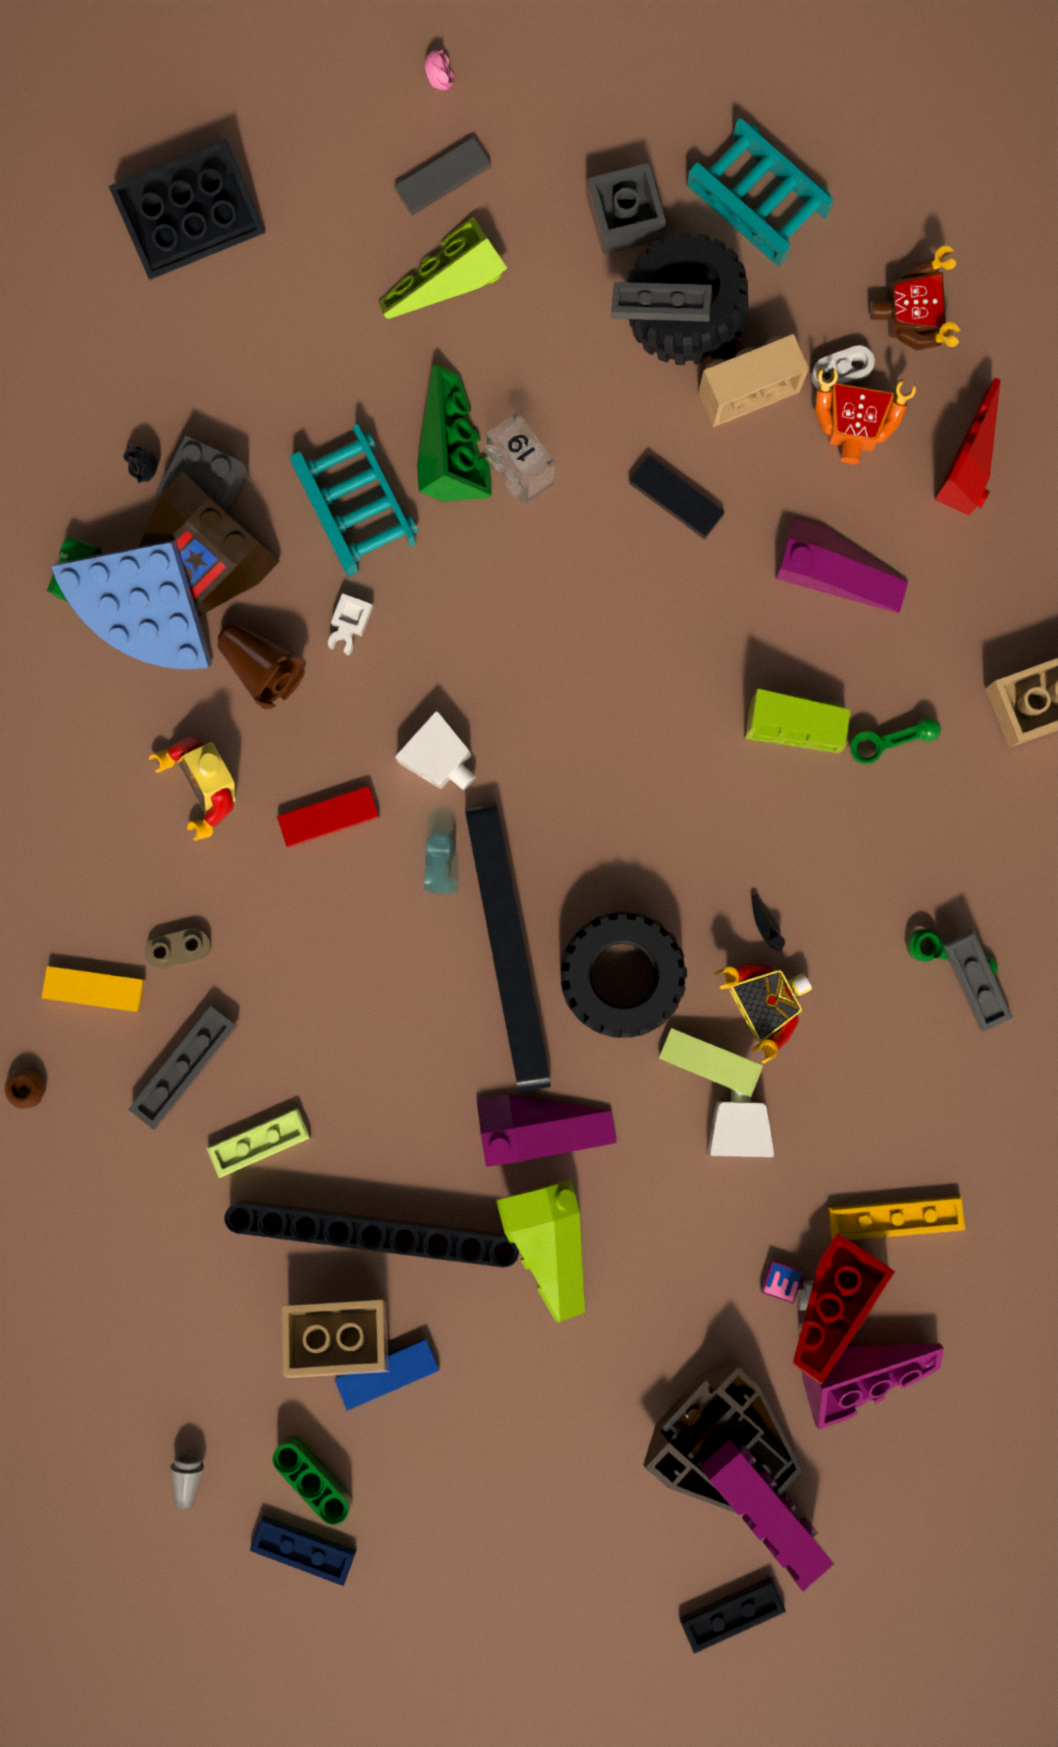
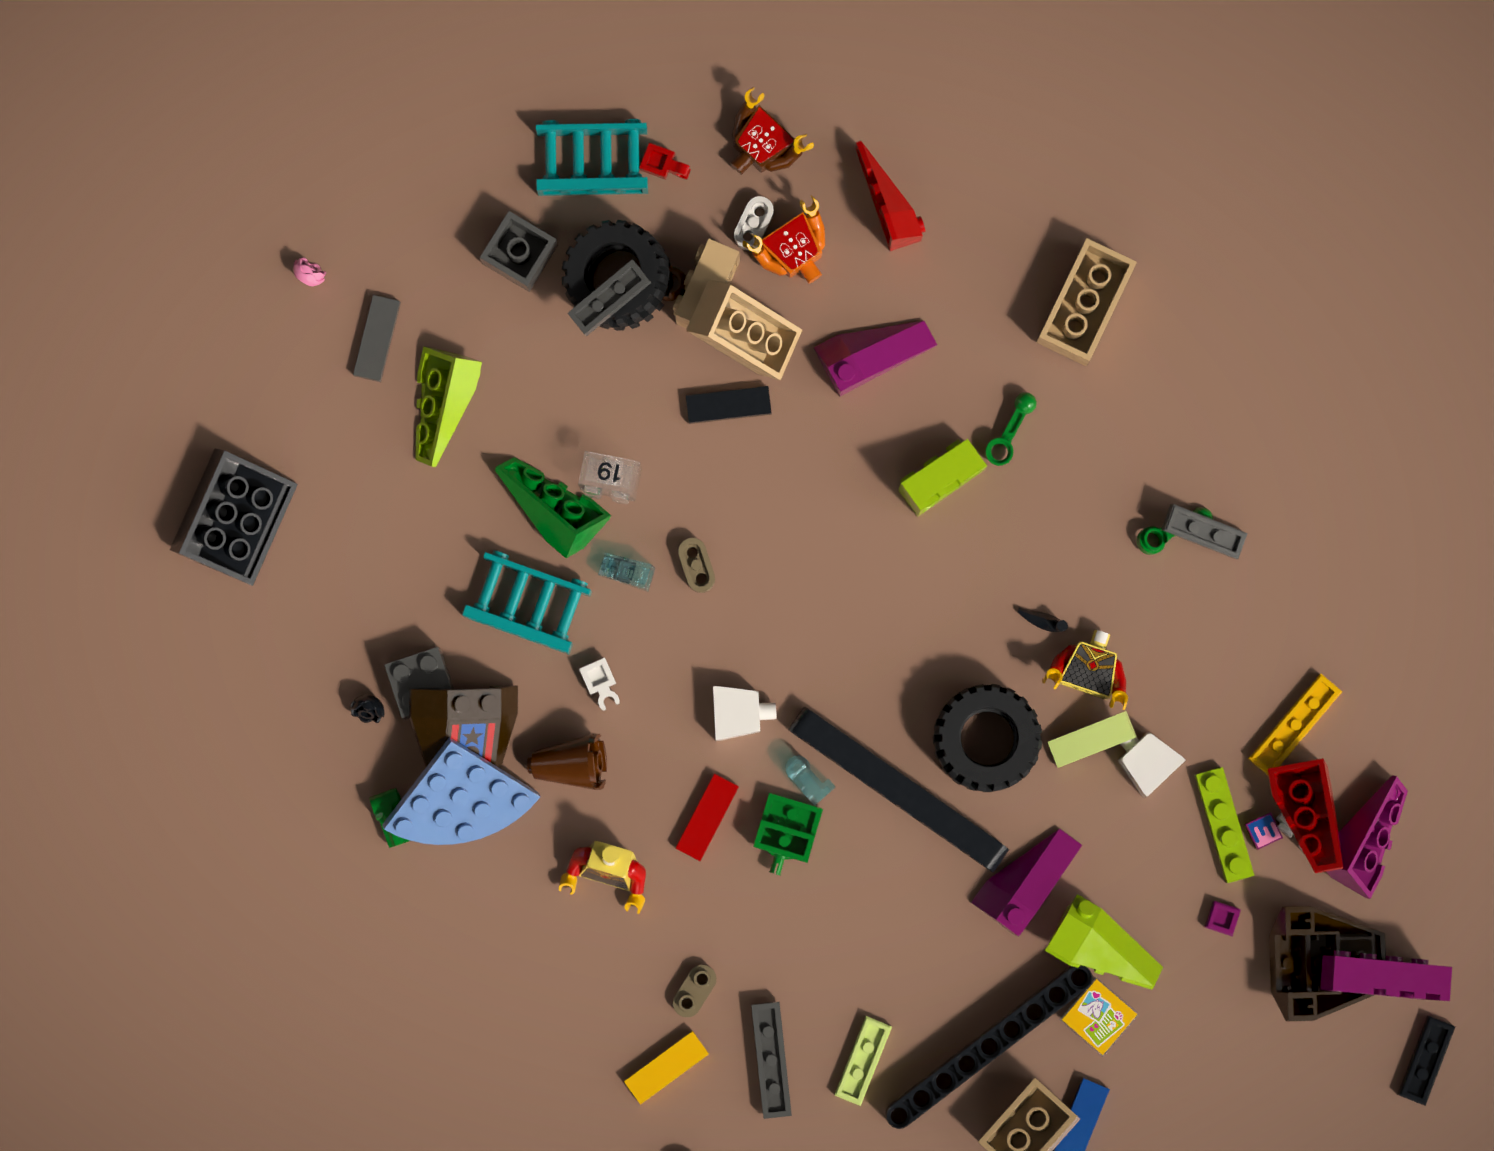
camera: 50 degrees left, 0 degrees up
none -> clear light blue leg [598,553,656,592]
none -> red plate [639,143,691,180]
none -> dark tan plate [678,538,715,593]
none -> tan brick [686,280,802,380]
none -> green plate [753,793,823,876]
none -> tile [1059,977,1139,1057]
none -> lime plate [1195,767,1255,883]
none -> magenta tile [1204,901,1241,937]

